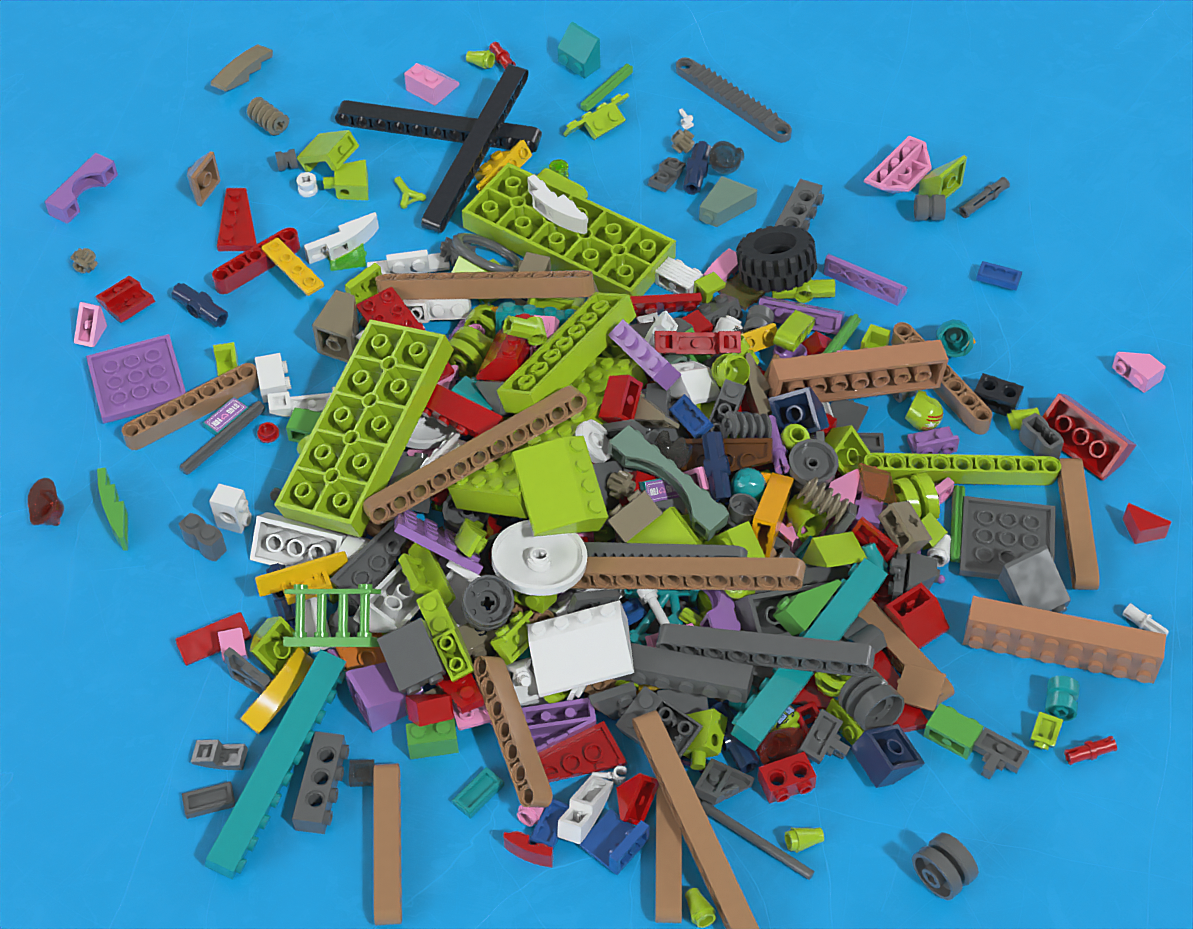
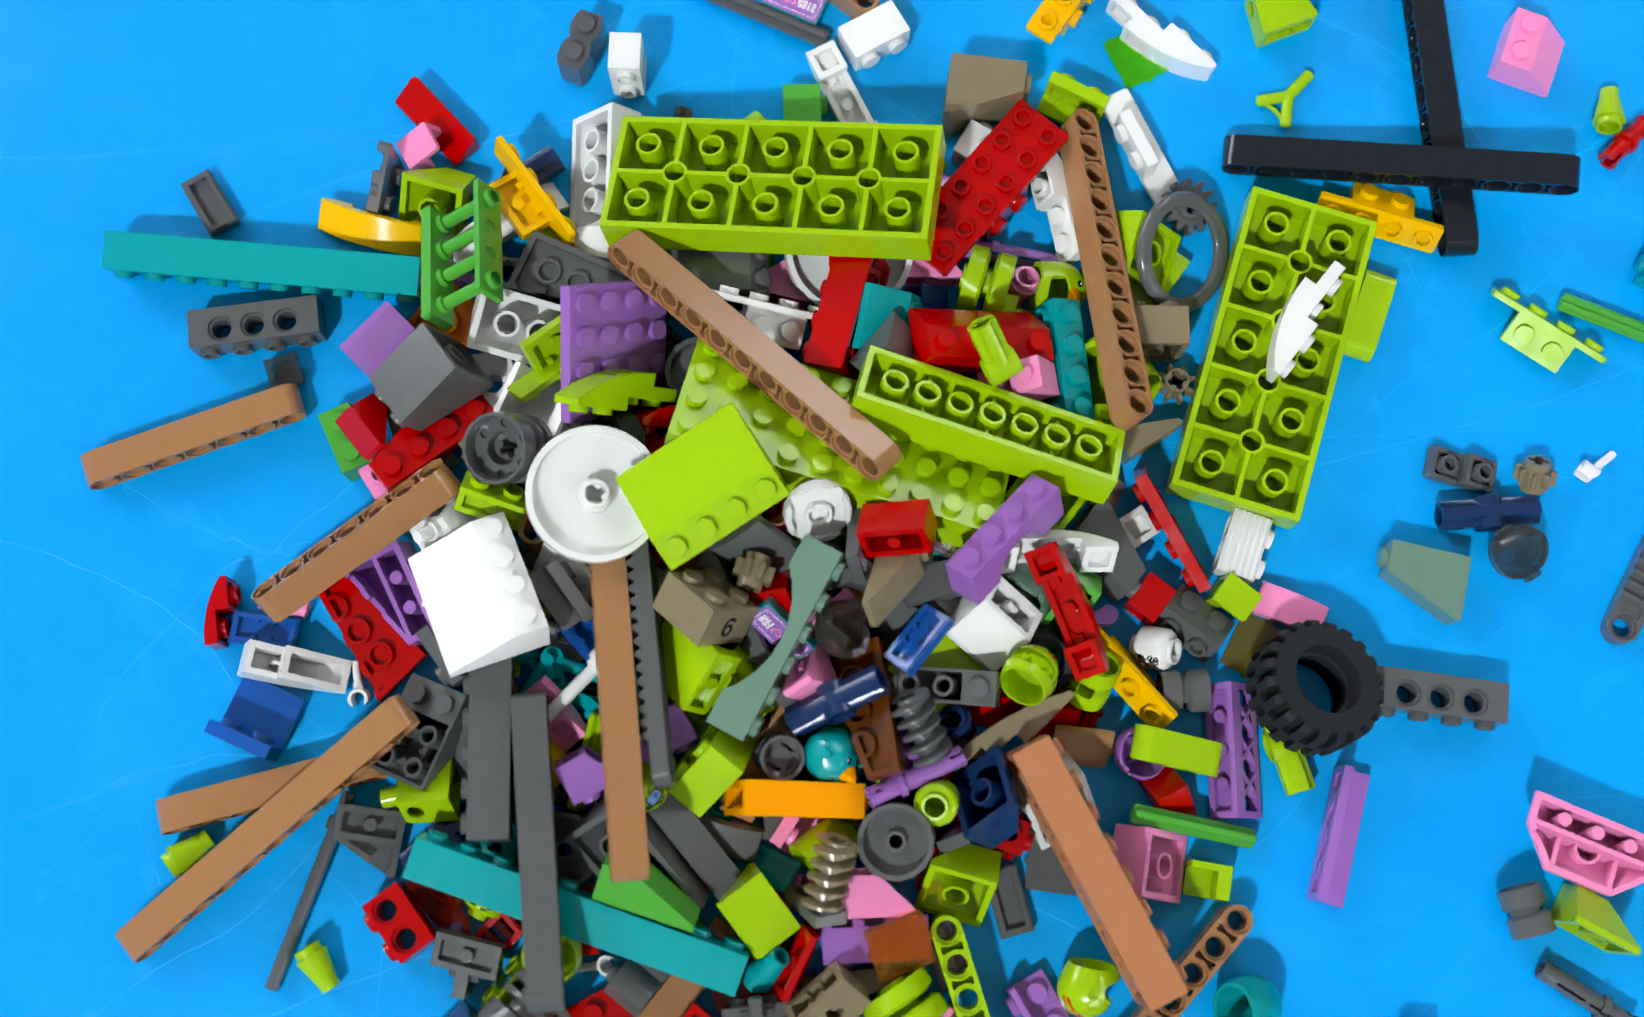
camera: 70 degrees right, 25 degrees up
dark grey slope [191,740,248,770] -> none
red plate [257,422,279,443] -> none
lime slope [416,589,474,682] -> none
teal tile [452,767,504,819] -> none
clear neon green wheel [549,159,569,179] -> none
red slope [616,773,659,825] -> none

